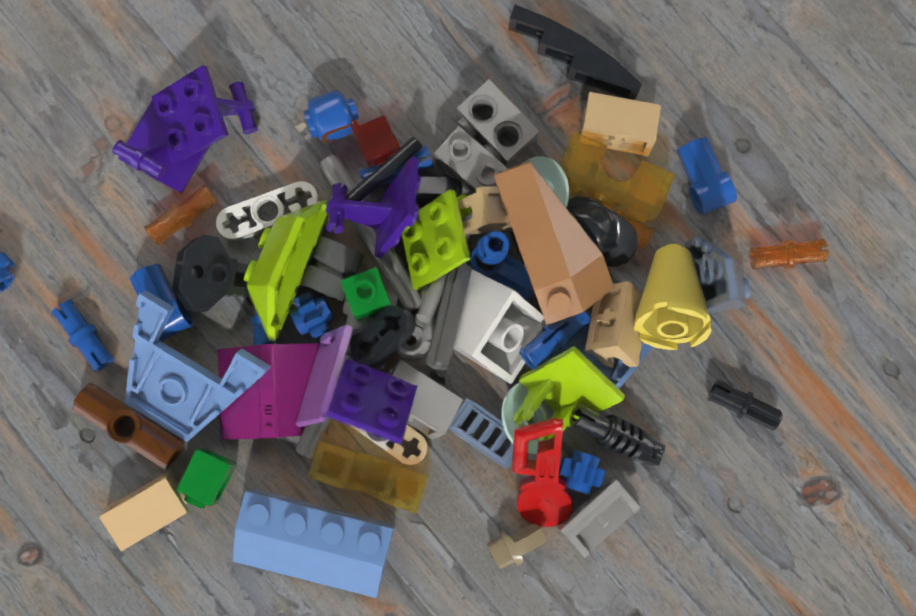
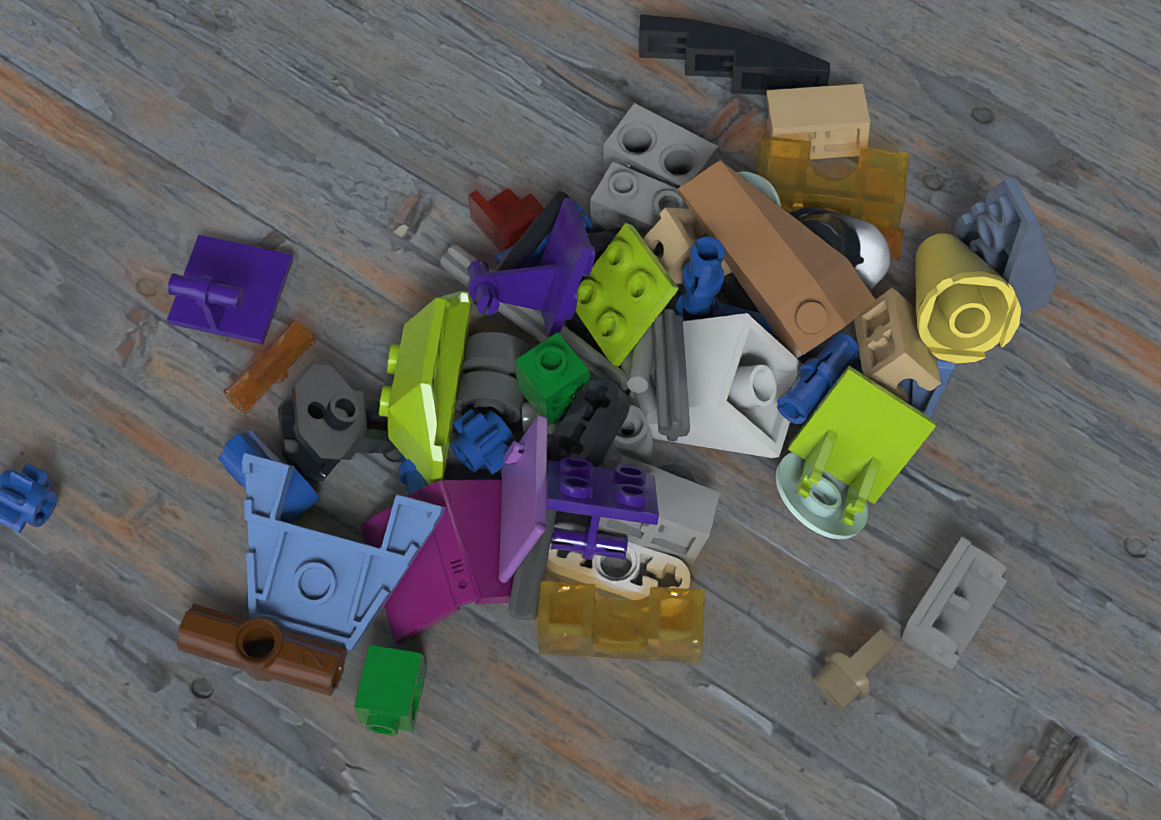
camera: 10 degrees left, 20 degrees down
blue pin [51,300,115,372] -> none
tan hinge [99,469,188,551] -> none
dark purple plate [152,65,258,164] -> none
white beam [216,181,320,242] -> none
medium blue slope [233,488,395,598] -> none
blue head [303,90,359,143] -> none
sand blue slope [448,397,513,470] -> none
red piece [512,417,573,527] -> none
blue gear [559,450,606,494] -> none
black hinge [570,404,666,466] -> none
blue piece [676,137,737,215] -> none
black axle [707,379,783,430] -> none
clear orange pin [749,239,829,270] -> none

